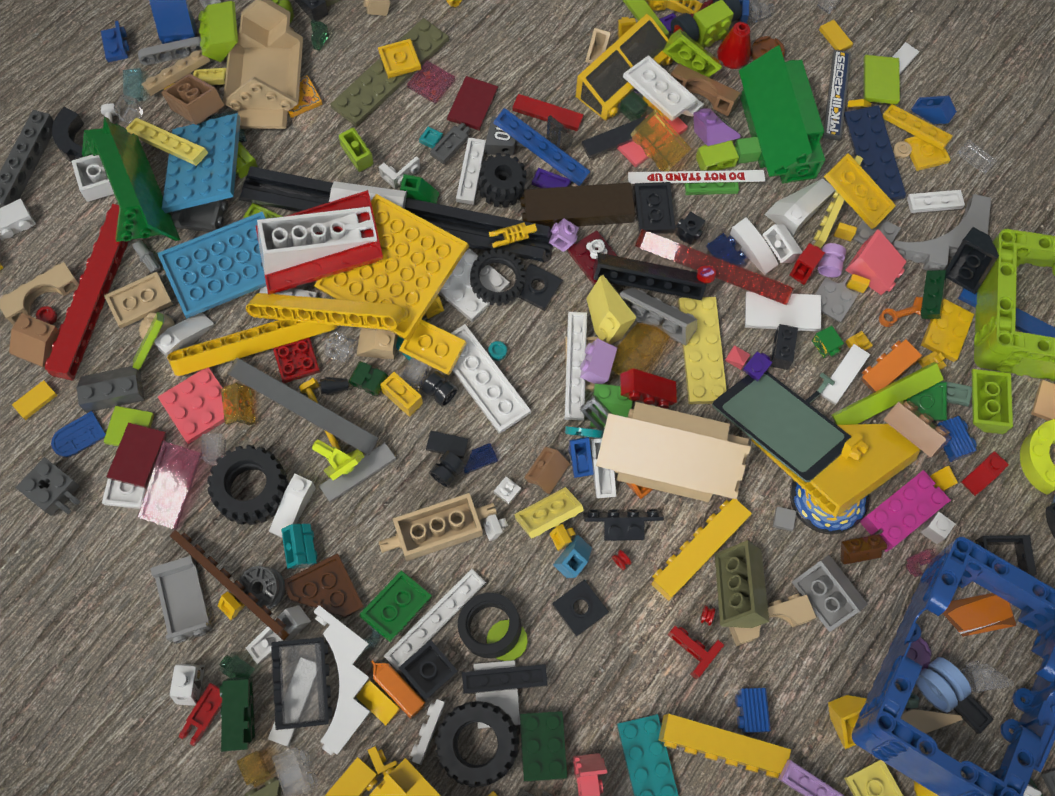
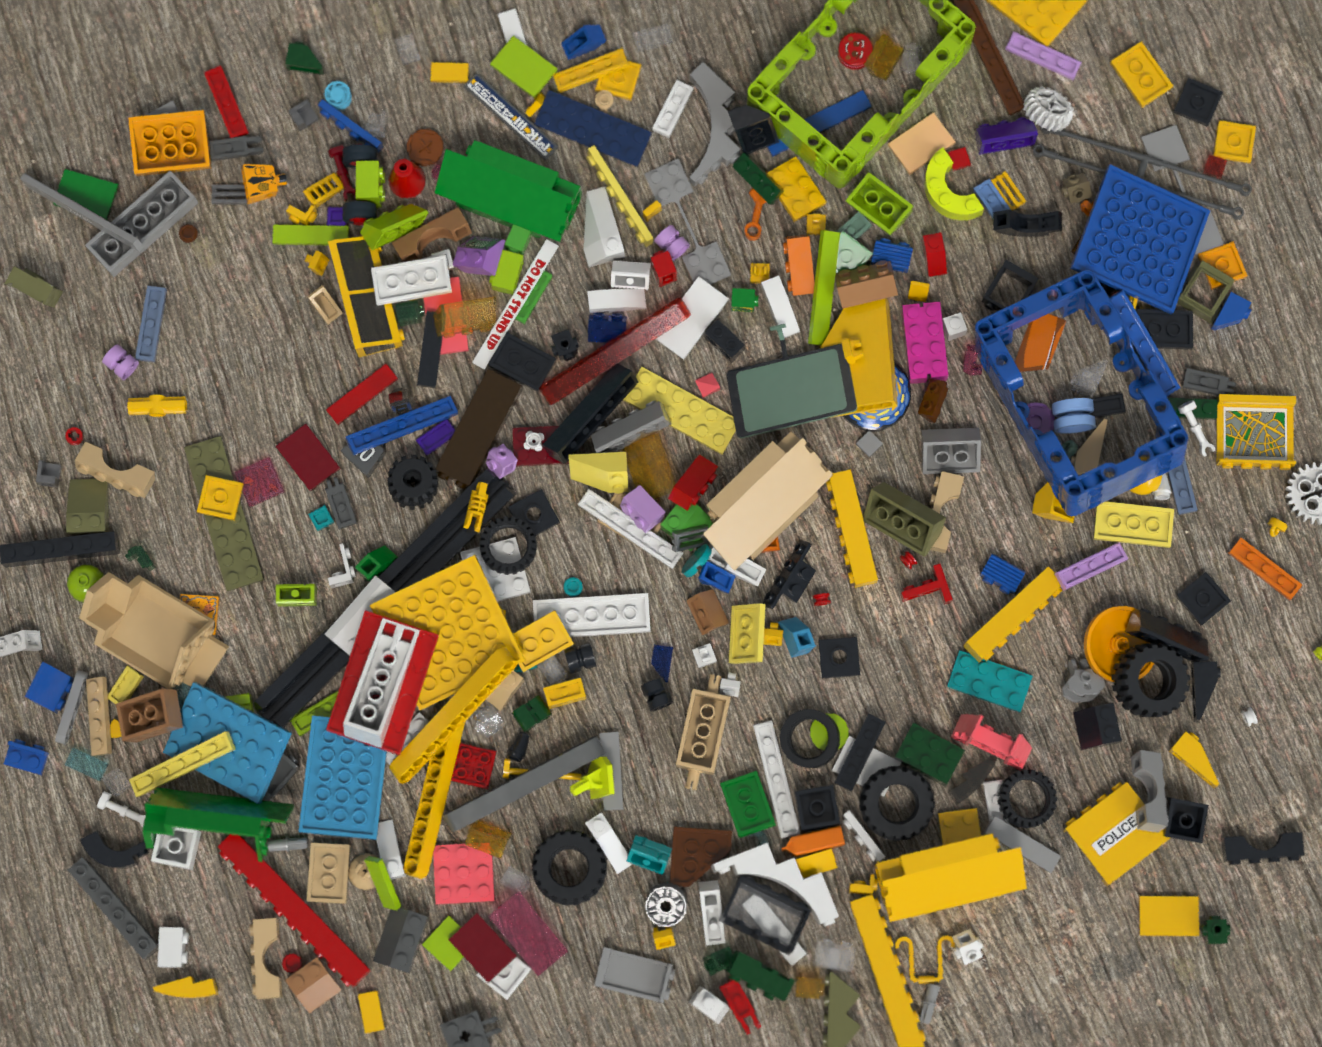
camera: 50 degrees left, 10 degrees up
blue window [51,411,106,457] -> none
reddish brown plate [169,530,290,641] -> none
lime slope [198,1,238,62] -> none
black tile [426,431,468,459] -> none
white plate [456,138,486,205] -> none
red tile [697,266,716,283] -> none
dark purple bracket [743,351,772,382] -> none
yellow plate [824,153,896,229] -> none
coral slope [845,229,906,295] -> none
yellow tile [846,274,870,293] -> none

